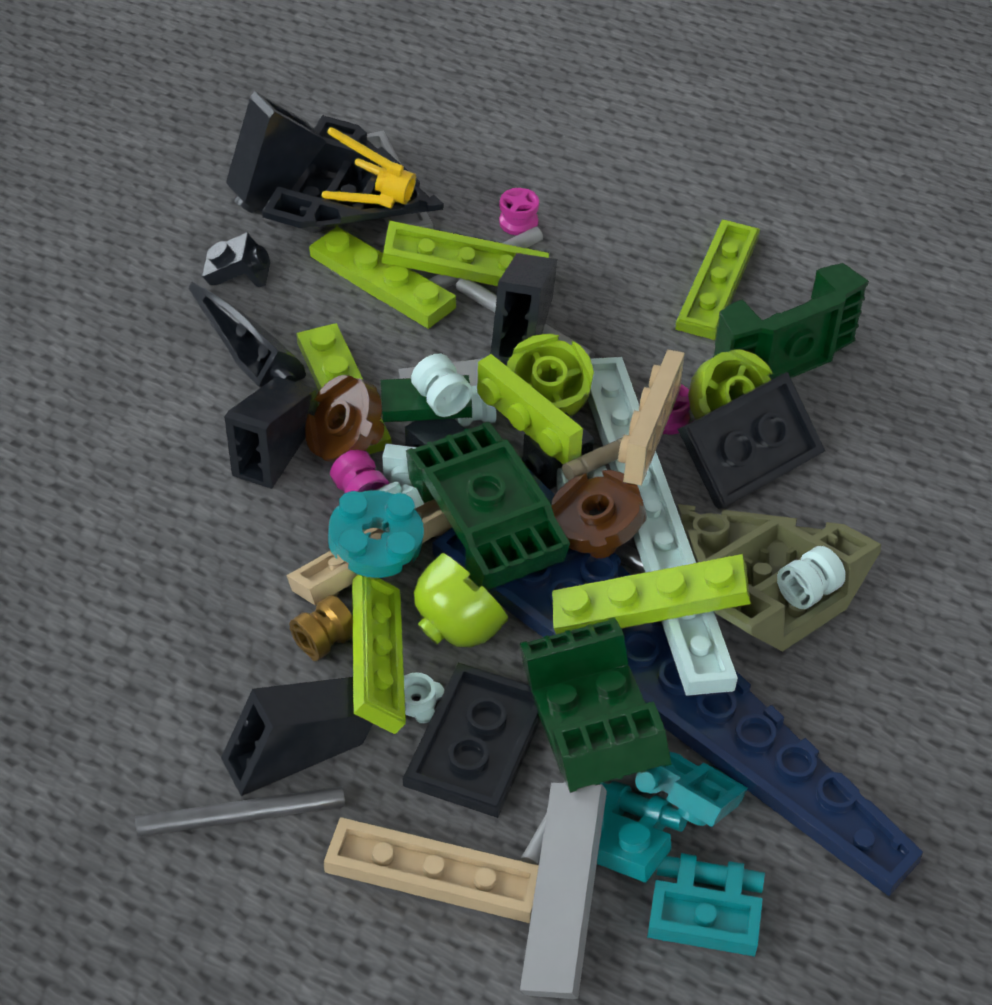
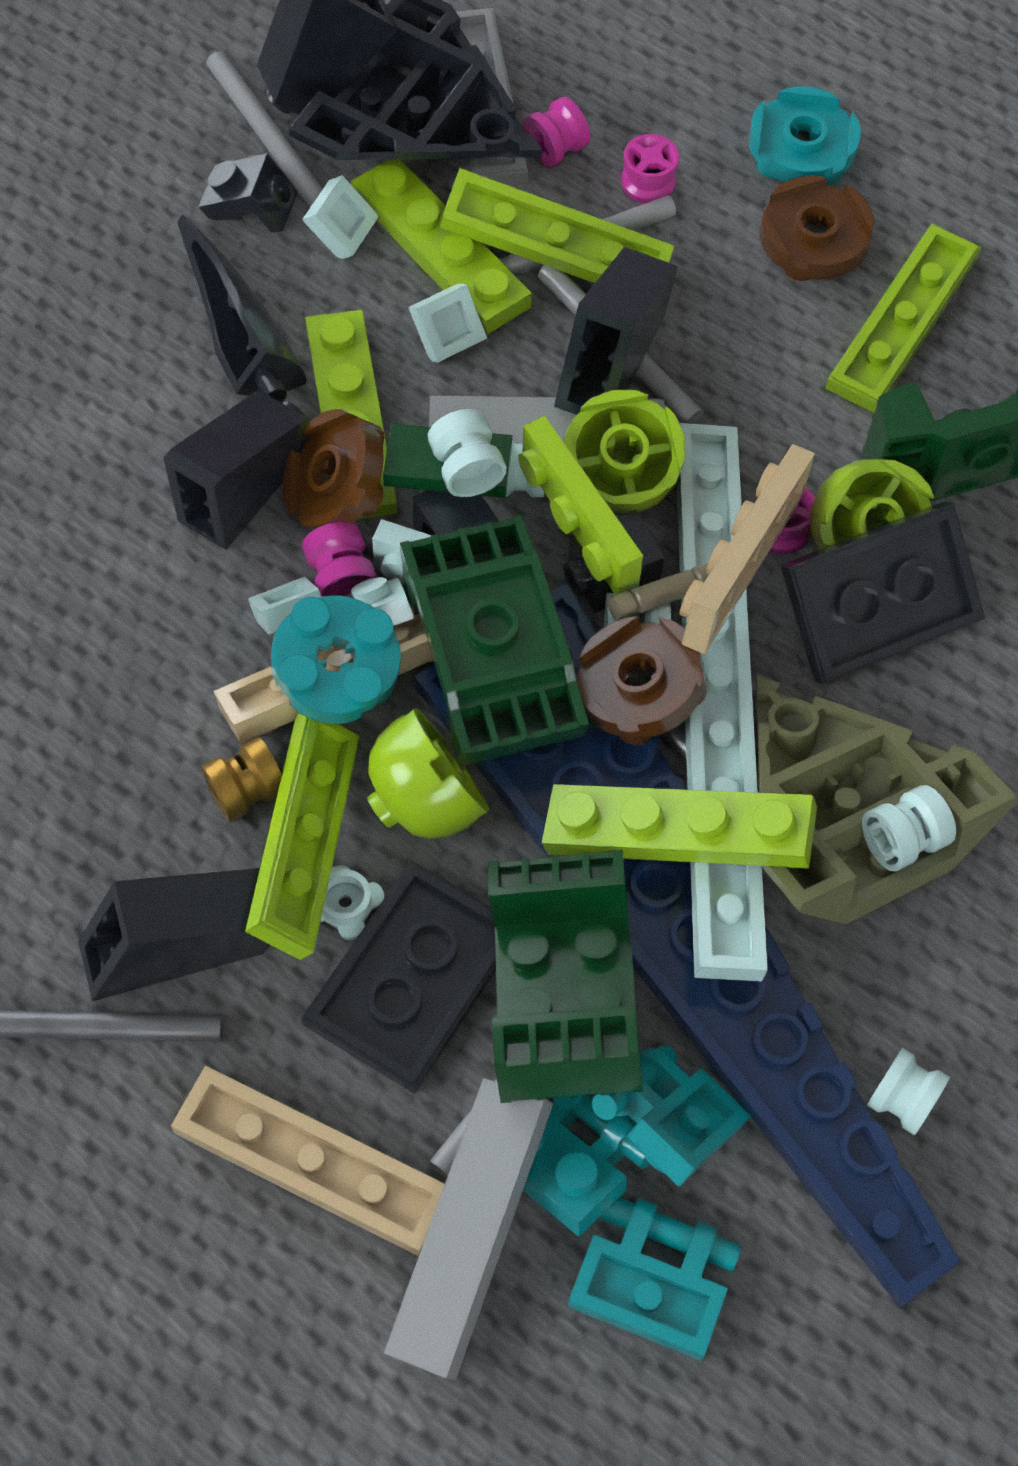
camera: 10 degrees right, 15 degrees up
yellow plant [321,127,416,209] -> none
none -> light grey bar [206,51,323,208]
none -> light aqua plate [248,576,321,635]
none -> light aqua plate [302,175,379,259]
none -> light aqua plate [408,283,487,363]
none -> dark pink wheel [522,97,590,167]
none -> teal plate [749,86,861,185]
none -> reddish brown plate [759,176,874,281]
none -> light aqua wheel [867,1047,950,1135]

